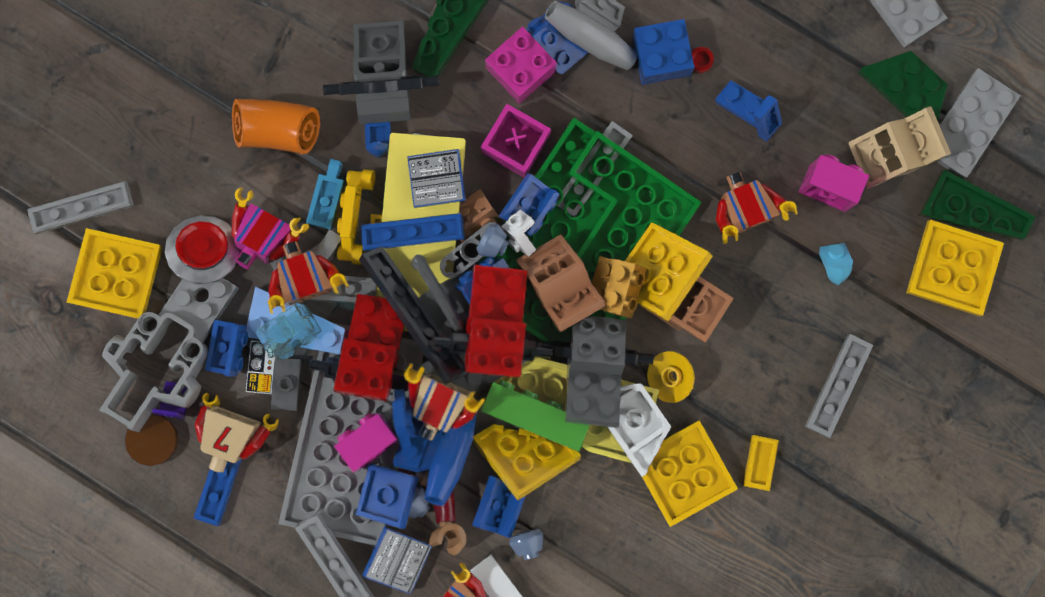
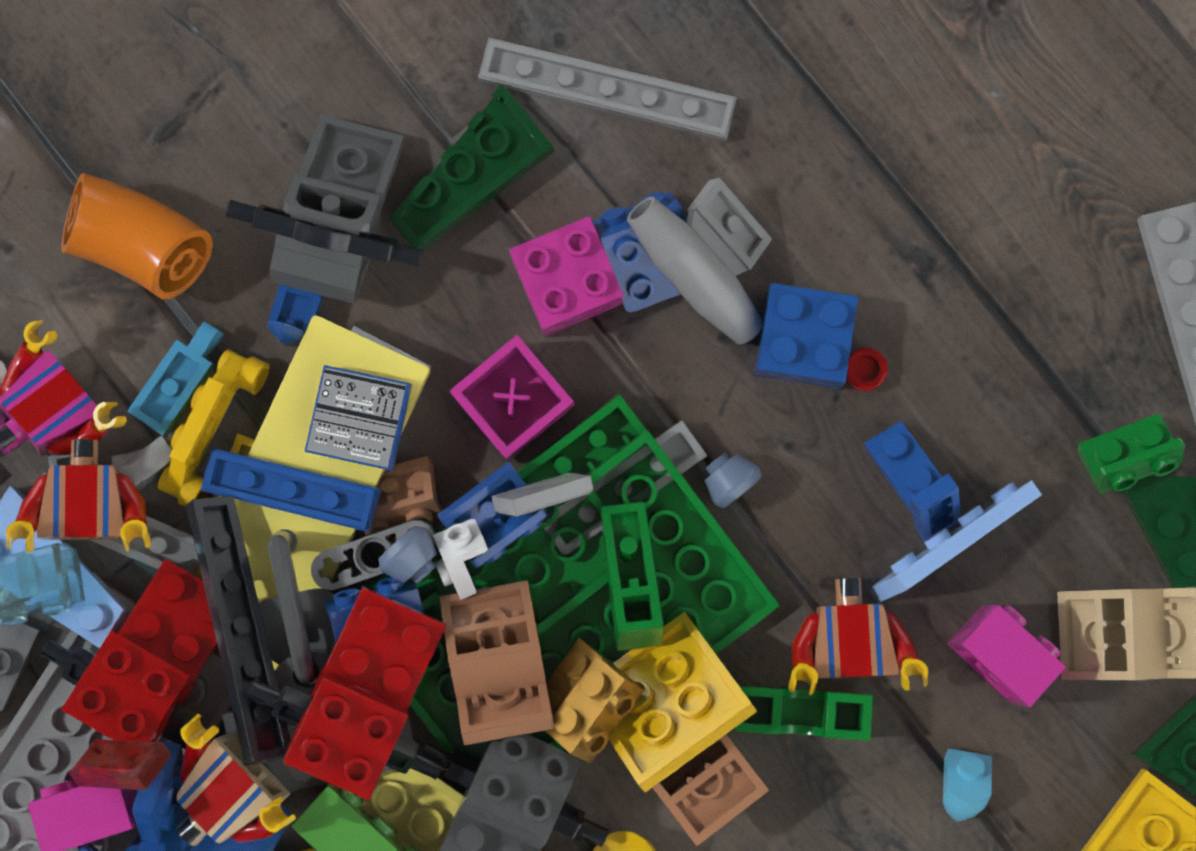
camera: 20 degrees right, 0 degrees up
none -> clear red plate [69,739,171,790]
none -> light grey tile [492,473,593,517]
none -> green slope [600,502,663,651]
none -> sand blue cone [704,452,761,508]
none -> green arch [733,685,873,741]
none -> light blue wing [868,480,1042,603]
none -> green bracket [1077,413,1185,494]

